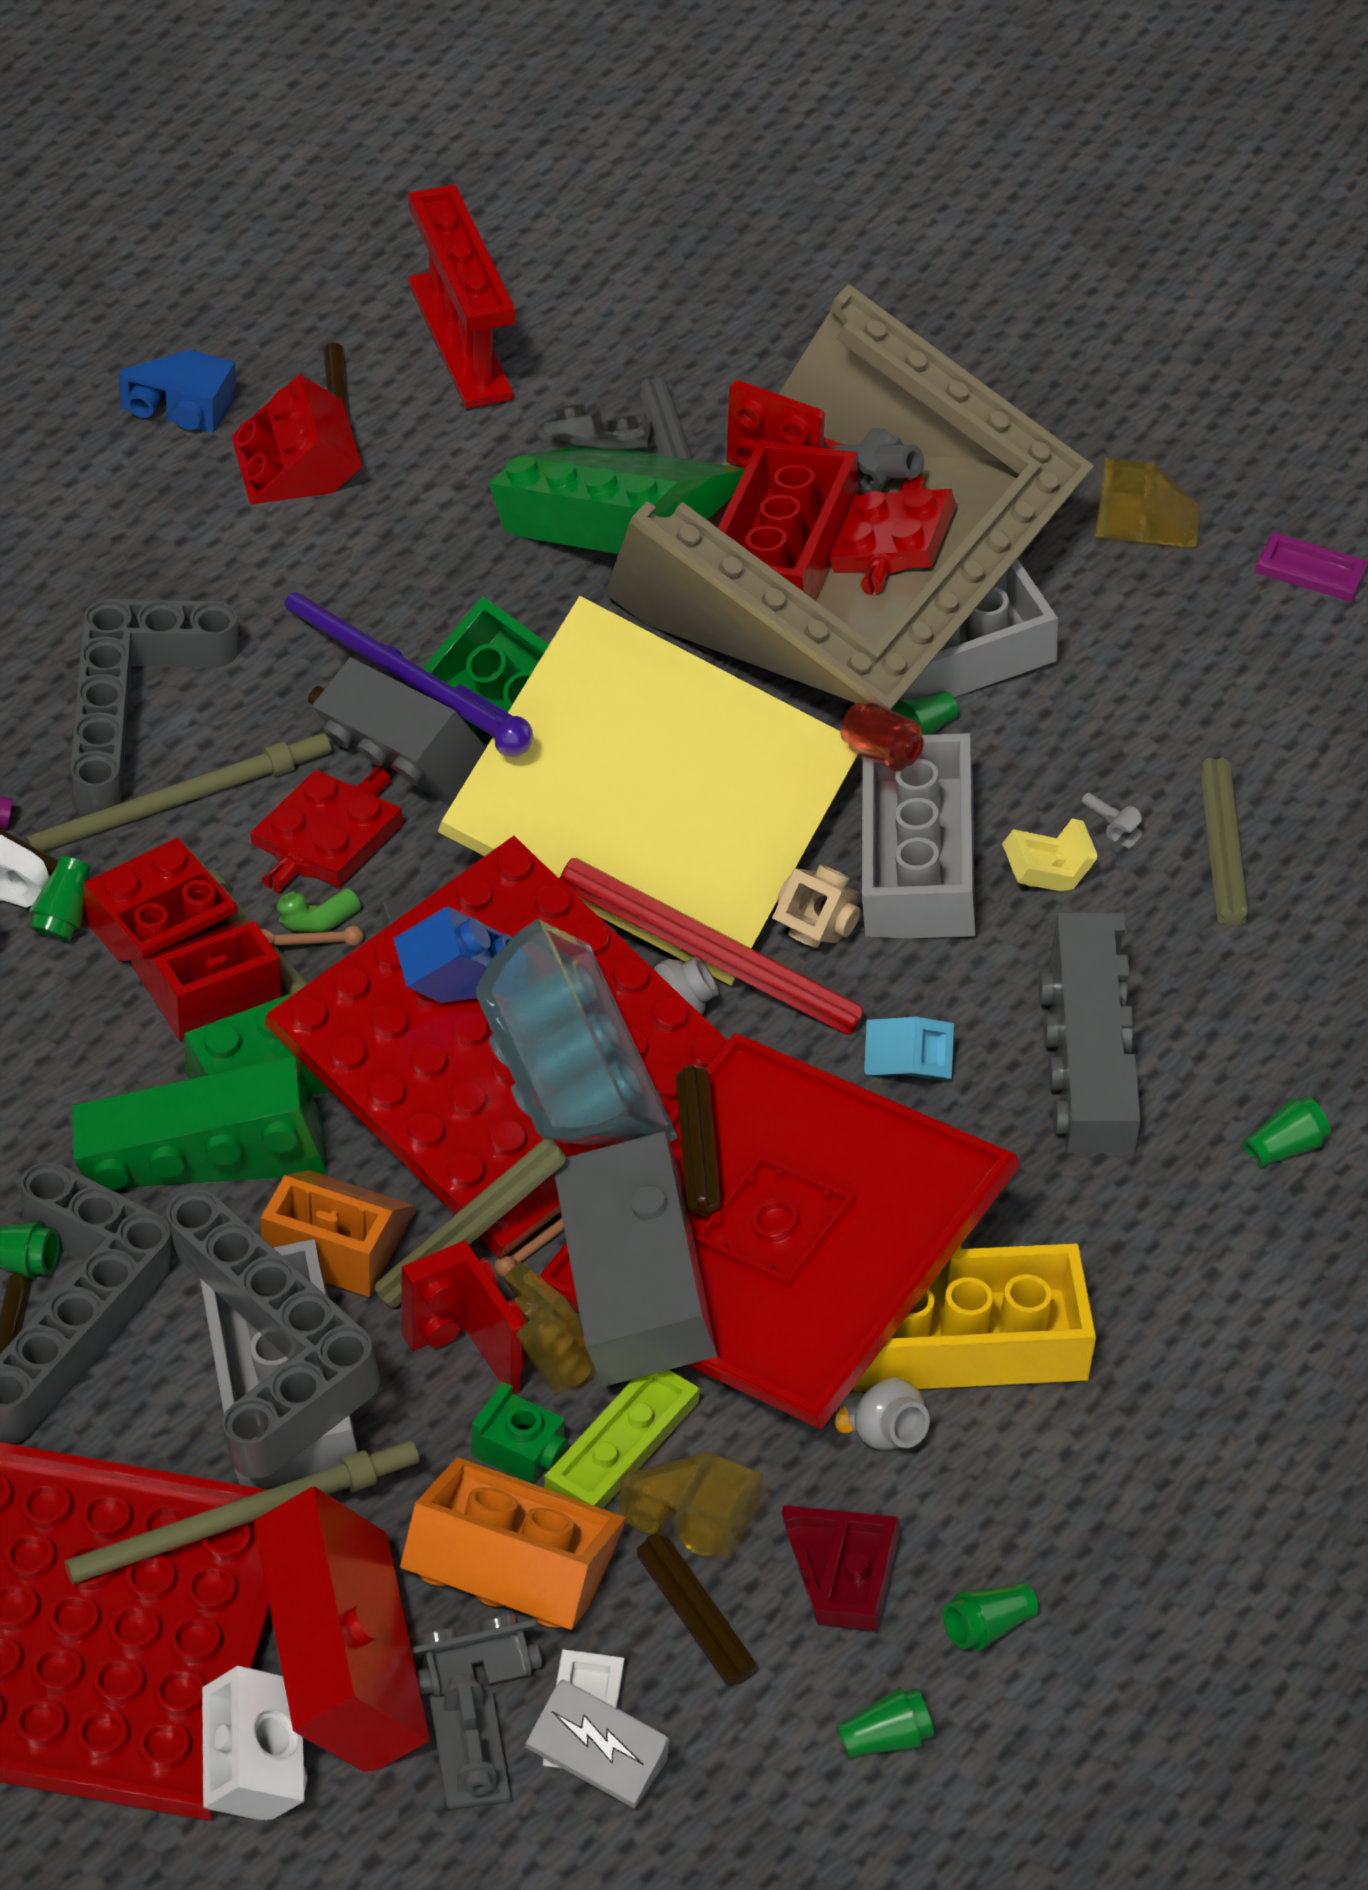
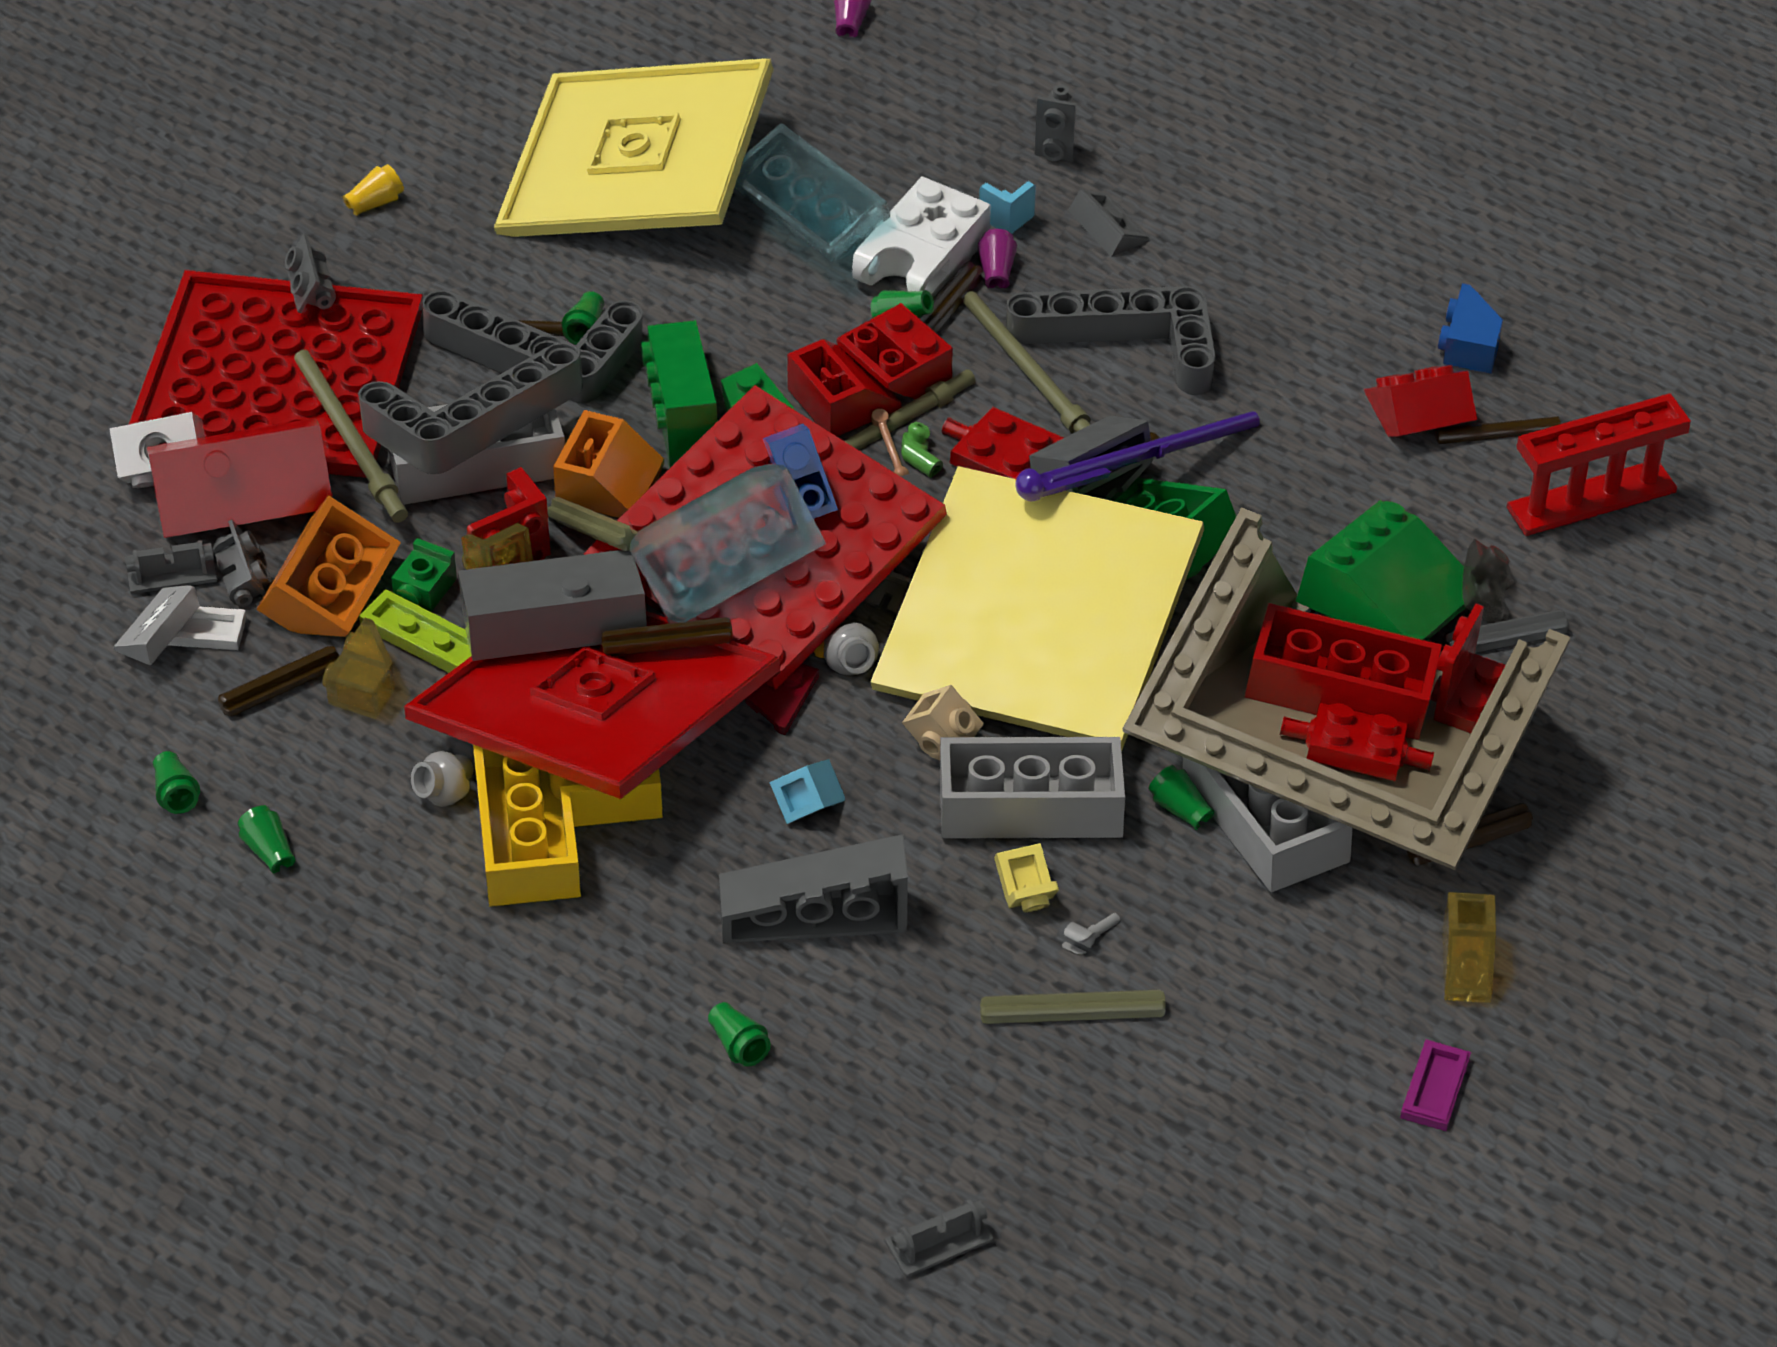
camera: 90 degrees right, 0 degrees up
red axle [560,858,863,1034] -> none
dark red wing [782,1505,900,1631] -> none
dark grey axle [831,428,924,494] -> none
clear red brick [840,702,924,772] -> none

